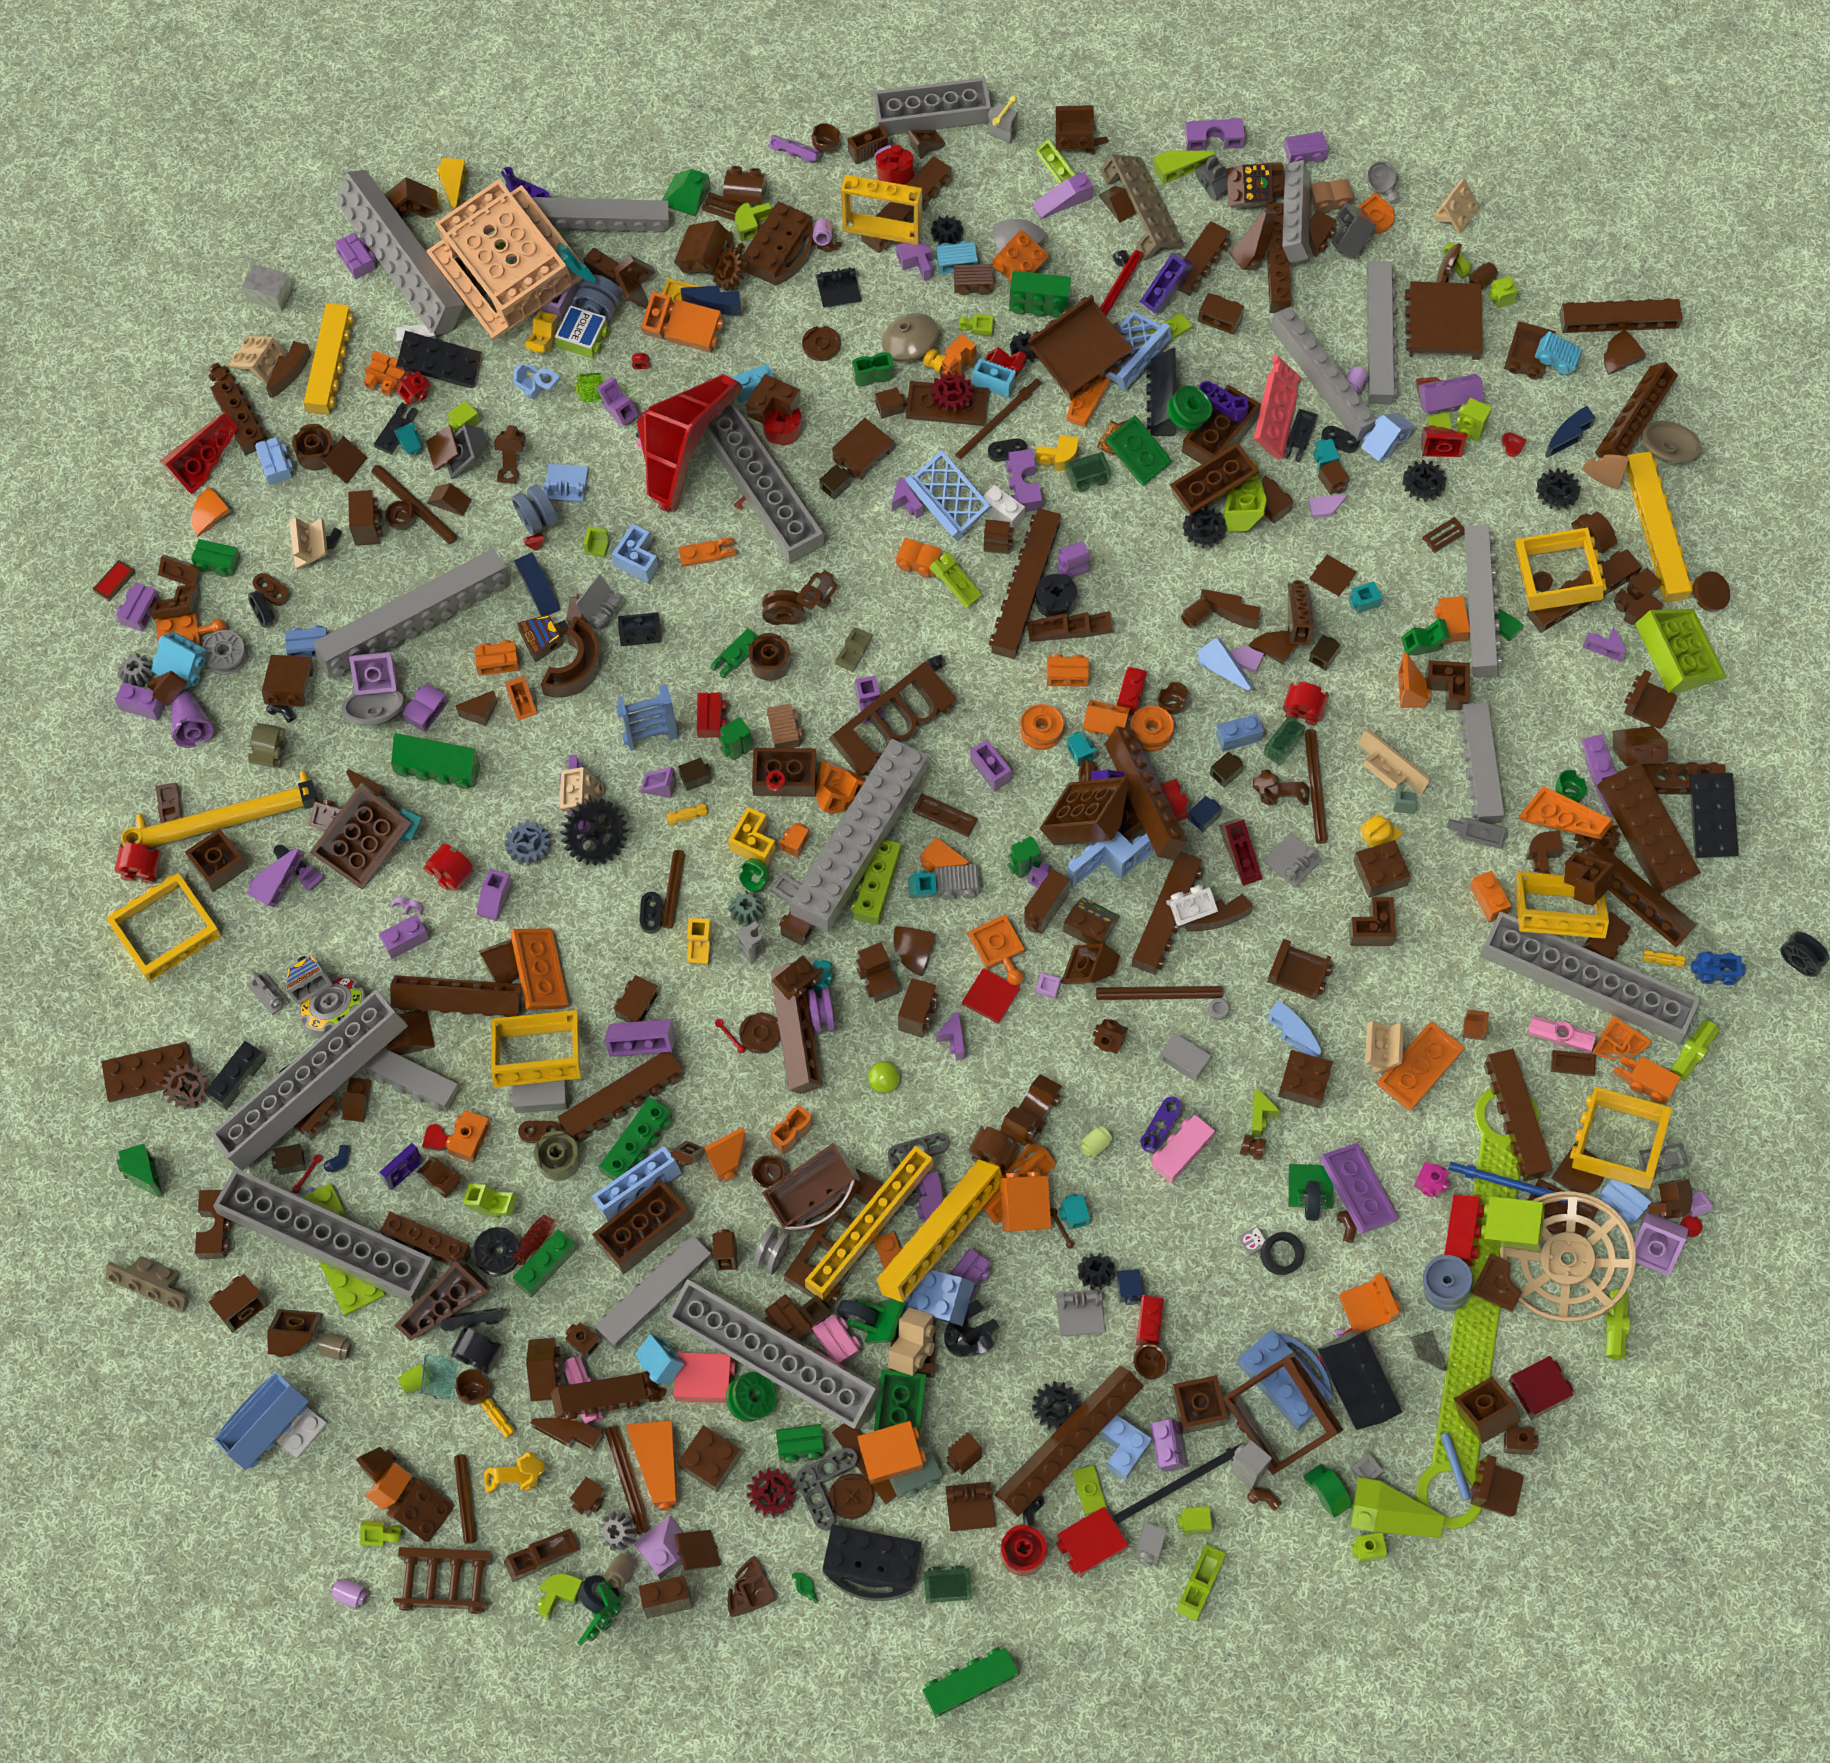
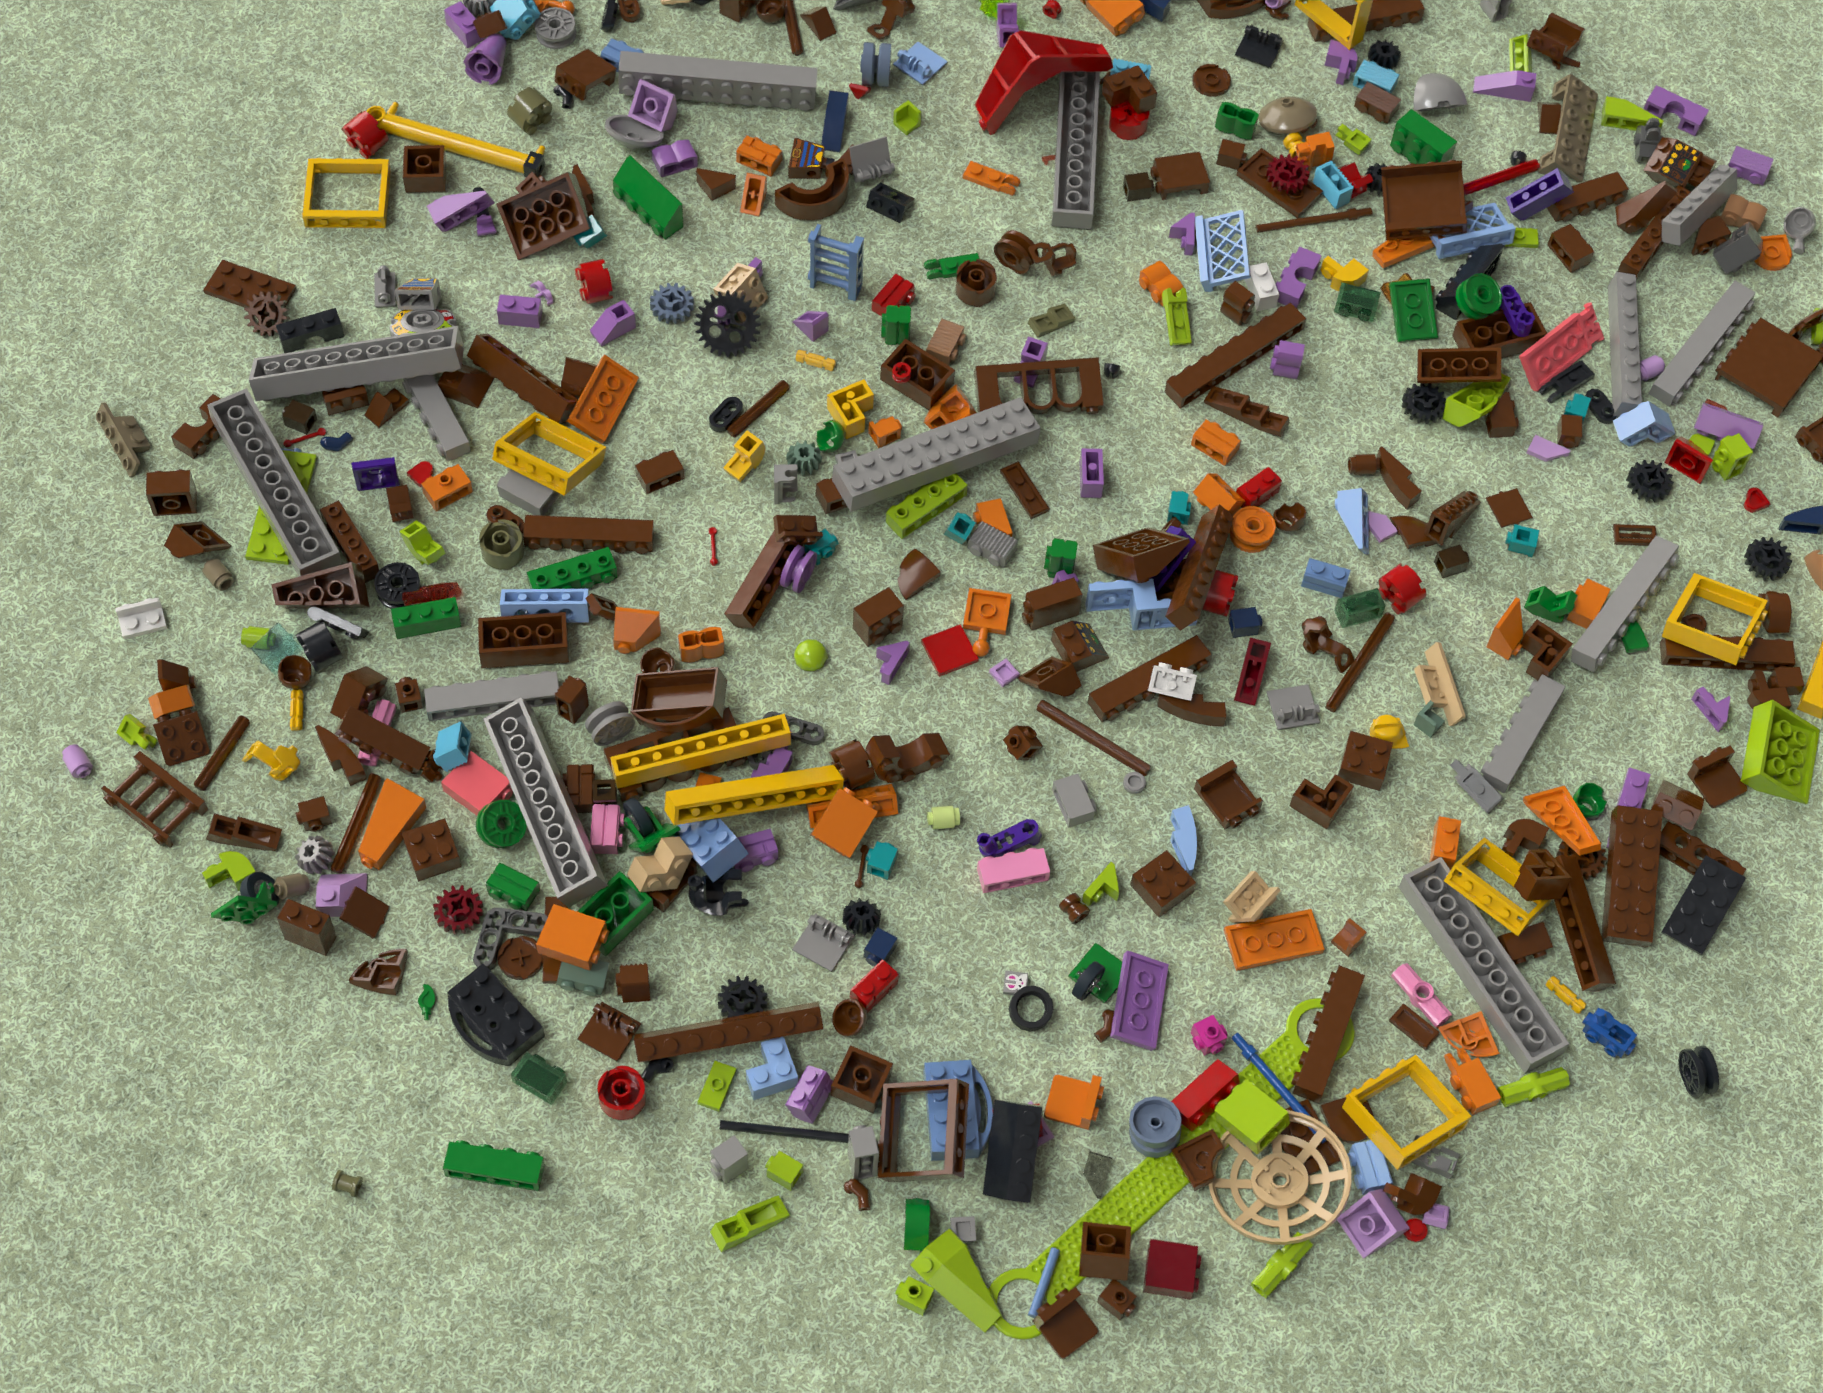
camera: 30 degrees right, 5 degrees down
green slope [117,1143,163,1197] -> none
reddish brown slope [155,782,182,823] -> none
medium blue piece [214,1372,309,1471] -> none
medium lavender brick [605,1019,676,1057] -> none
light blue brick [611,524,659,583] -> none
dark brown brick [678,758,712,791] -> none
reddish brown tile [739,1012,781,1054] -> none
reddish brown brick [856,942,899,1003] -> none
black plate [988,438,1027,462] -> none
orange bracket [991,230,1048,283] -> none
orange wheel [1020,704,1064,750] -> none
black brick [1036,574,1077,617] -> none
red panel [1055,1507,1128,1578] -> none
dark brown brick [1209,751,1243,788] -> none

